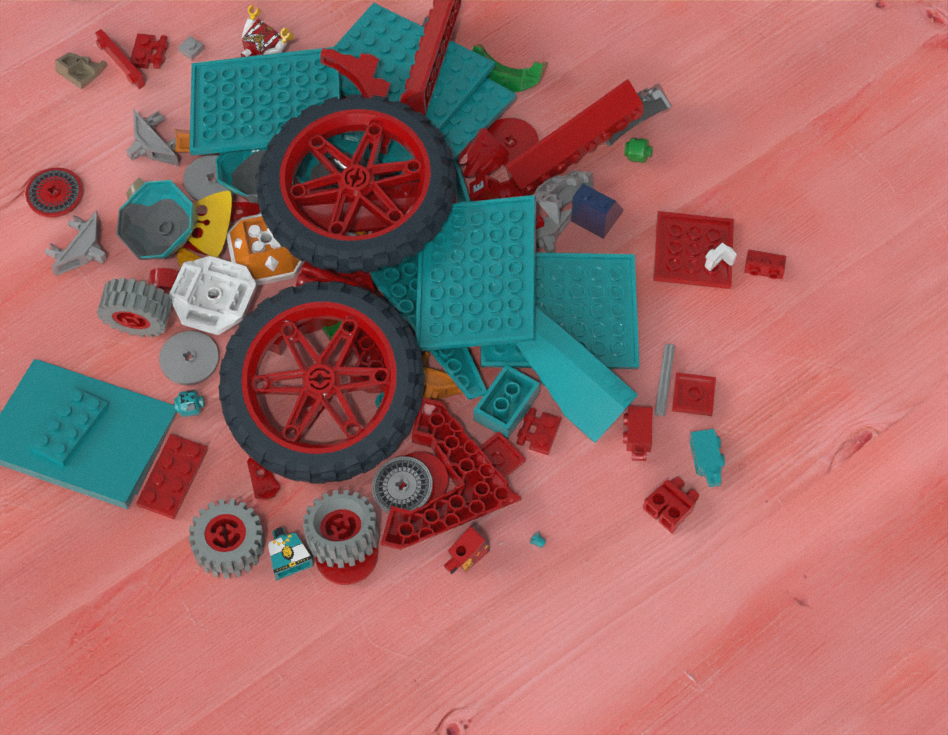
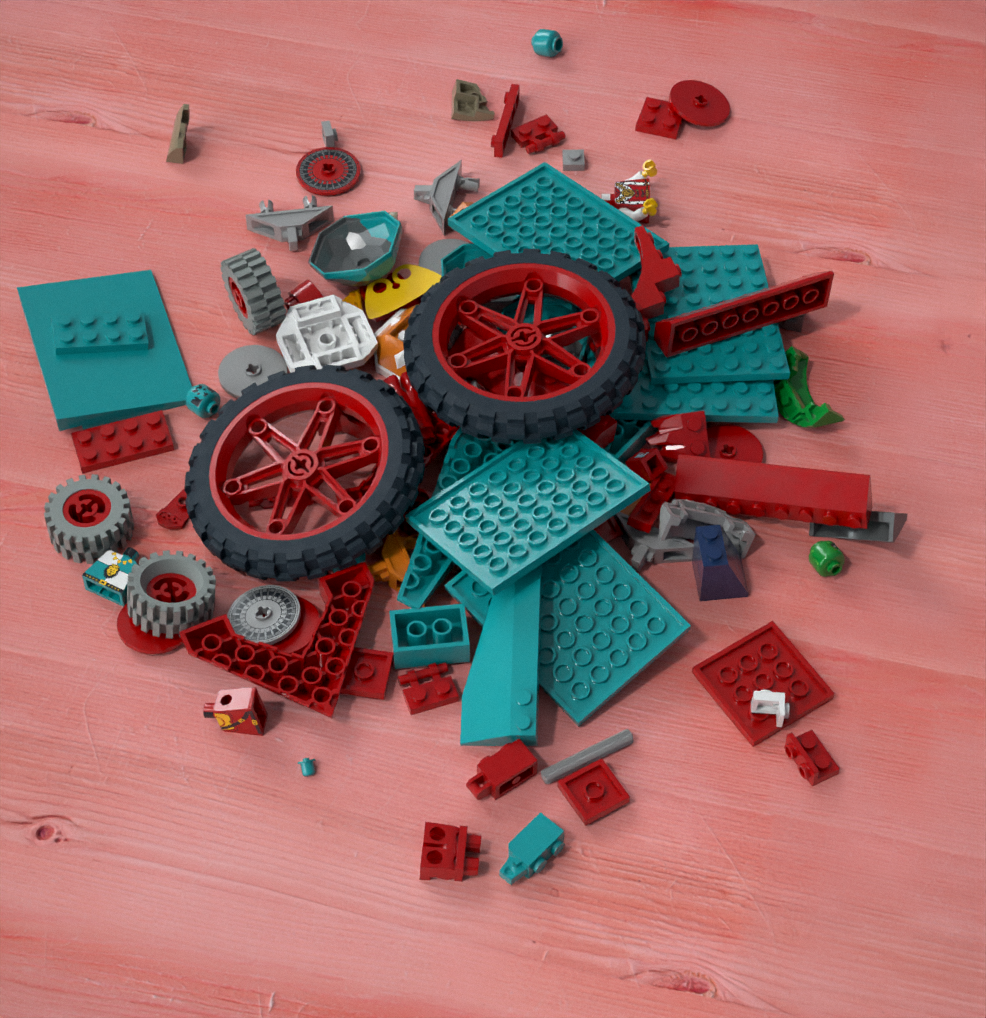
camera: 50 degrees right, 10 degrees down
none -> light grey plate [321,120,338,147]

